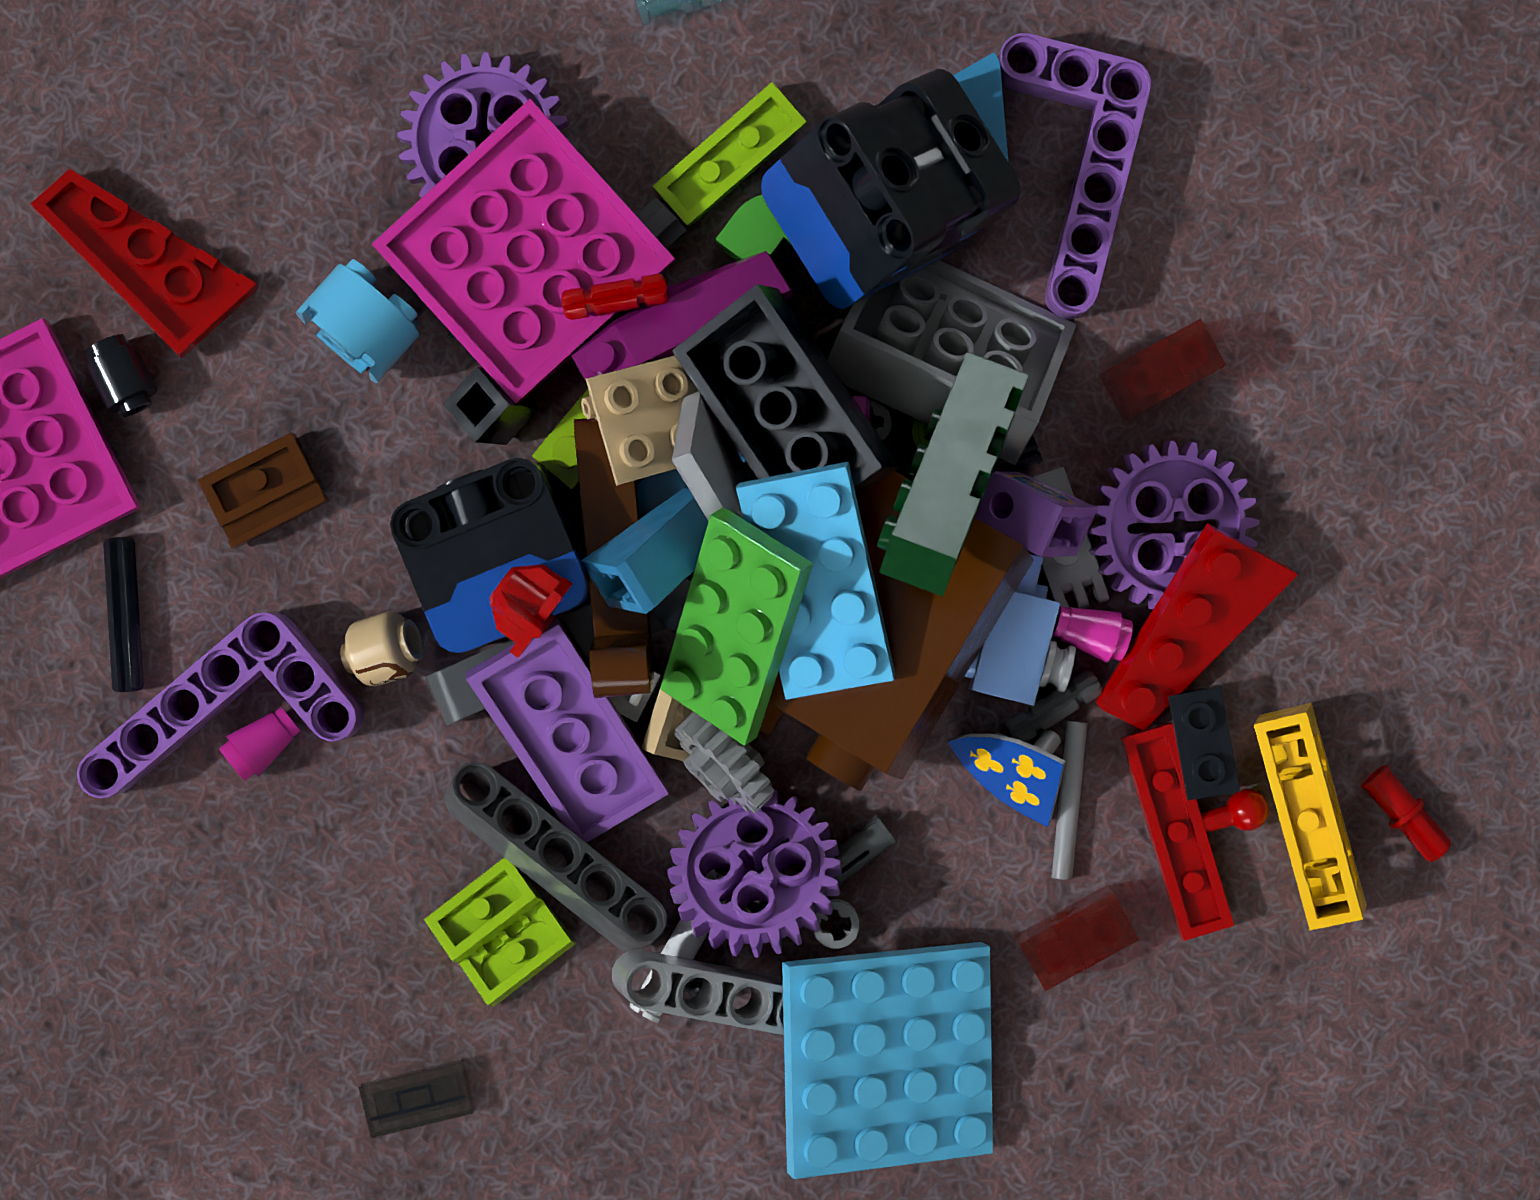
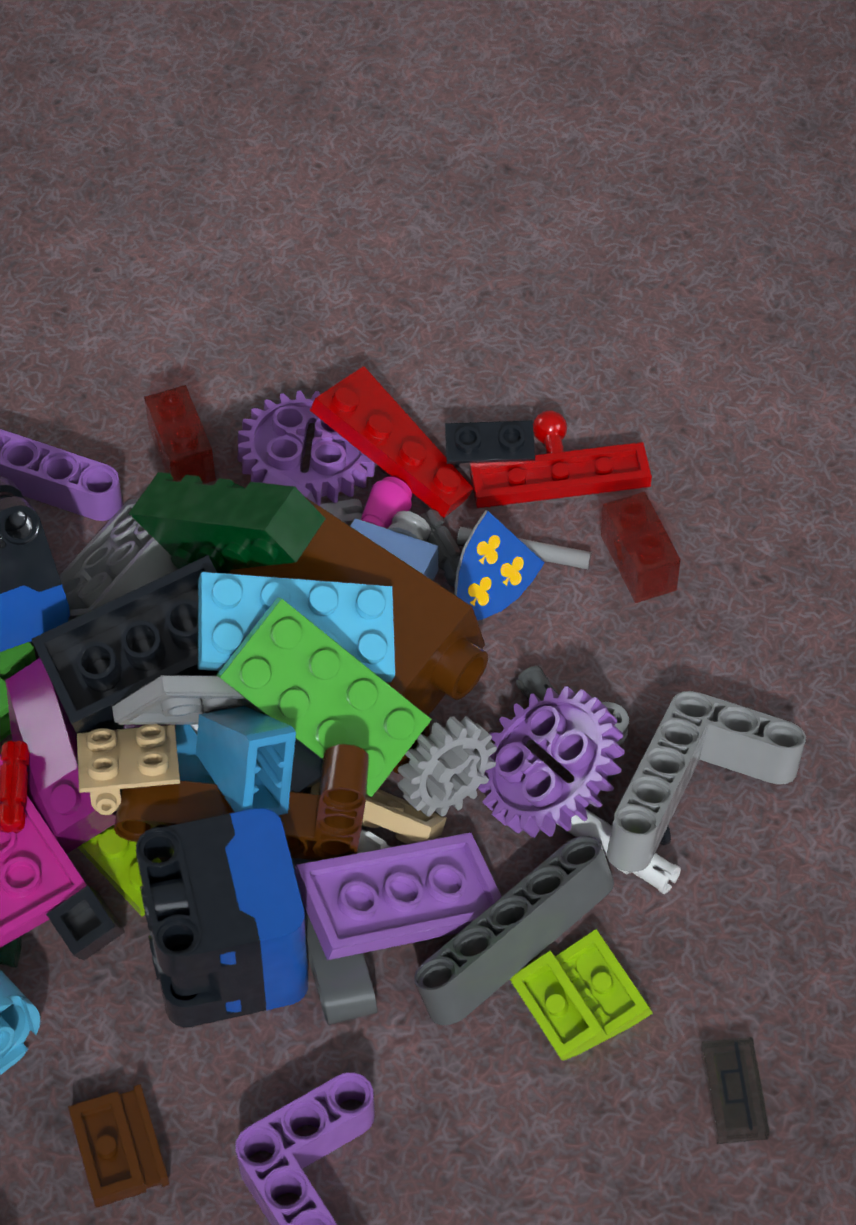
camera: 75 degrees left, 35 degrees down
dark pink cone [219,707,301,781] -> none
tan head [340,611,424,686] -> none
red piece [489,564,573,658] -> none
medium azure plate [782,942,993,1179] -> none
yellow brick [1254,703,1367,931] -> none
red axle [1360,765,1452,862] -> none

